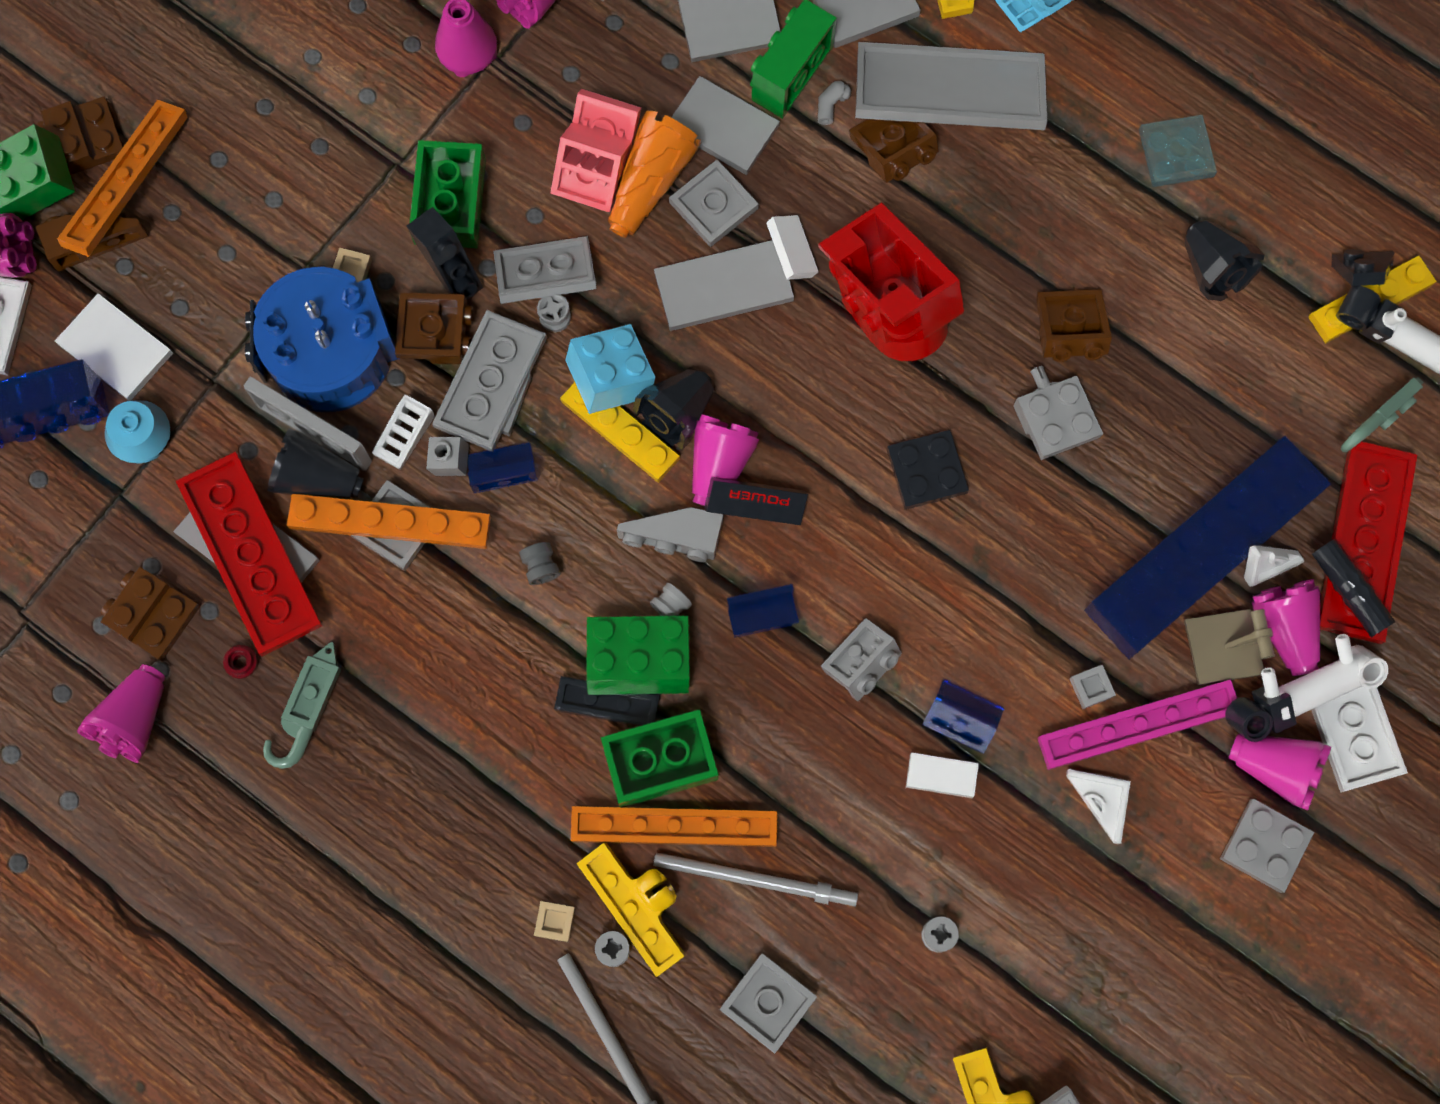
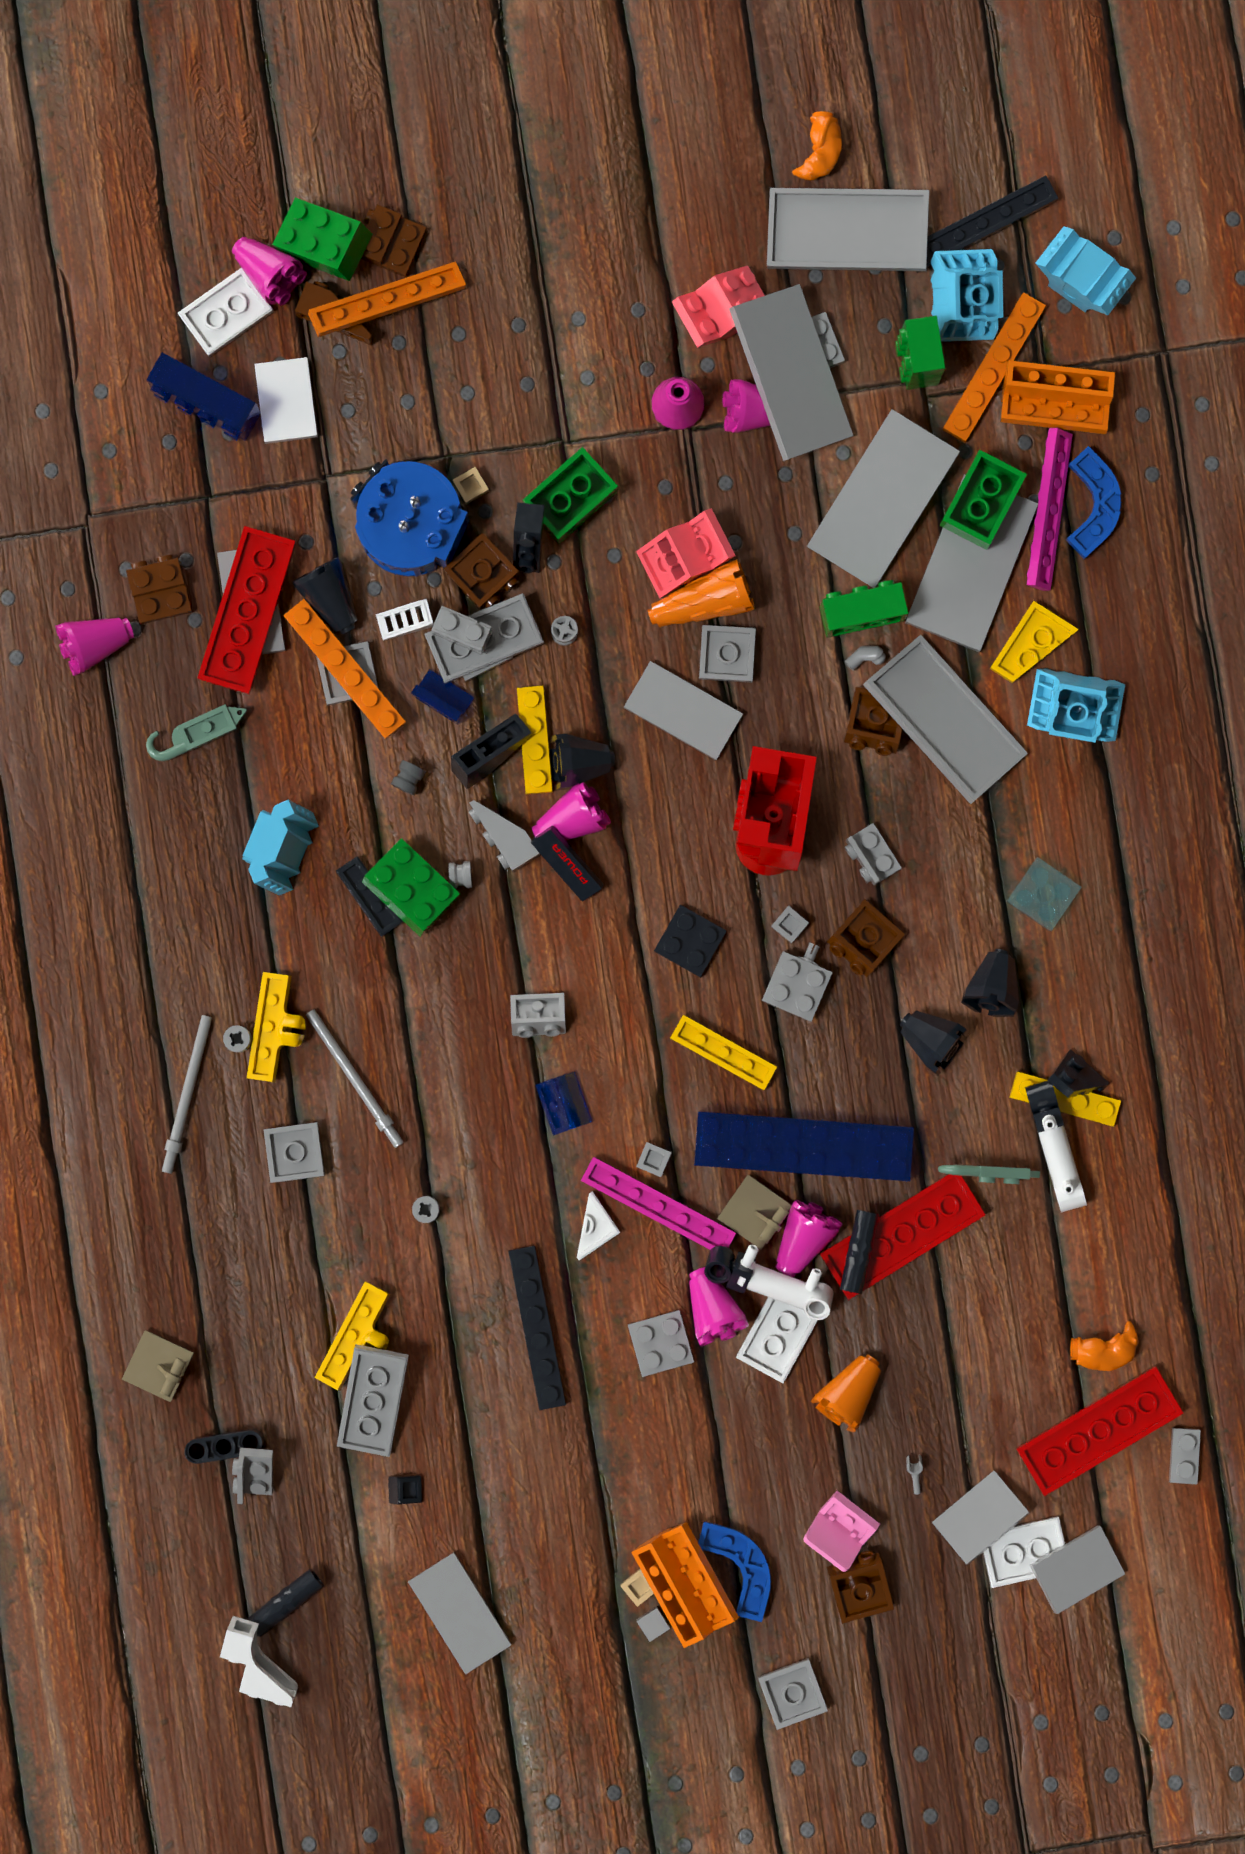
camera: 45 degrees right, 10 degrees up
medium azure cone [105,400,170,463] -> none
dark red plate [223,645,258,679] -> none
light grey tile [244,376,372,471] -> none
light grey plate [426,437,469,476] -> none
light grey tile [493,236,597,304] -> none
tan plate [534,901,575,942] -> none
medium azure brick [565,324,656,414] -> none
orange plate [570,806,777,847] -> none
green brick [600,709,719,807] -> none
light grey tile [671,76,780,175] -> none
clear blue panel [726,584,799,638] -> none
white tile [766,215,819,280] -> none
white tile [906,752,979,798] -> none
white tile [1244,545,1304,587] -> none
none -> medium azure slope [243,800,319,895]
none -> light grey brick [431,606,493,655]
none -> black slope [451,713,532,789]
none -> black plate [508,1245,566,1411]
none -> yellow plate [670,1015,777,1091]
none -> light grey plate [771,906,809,944]
none -> light grey bracket [845,823,901,885]
none -> black cone [900,1011,969,1076]

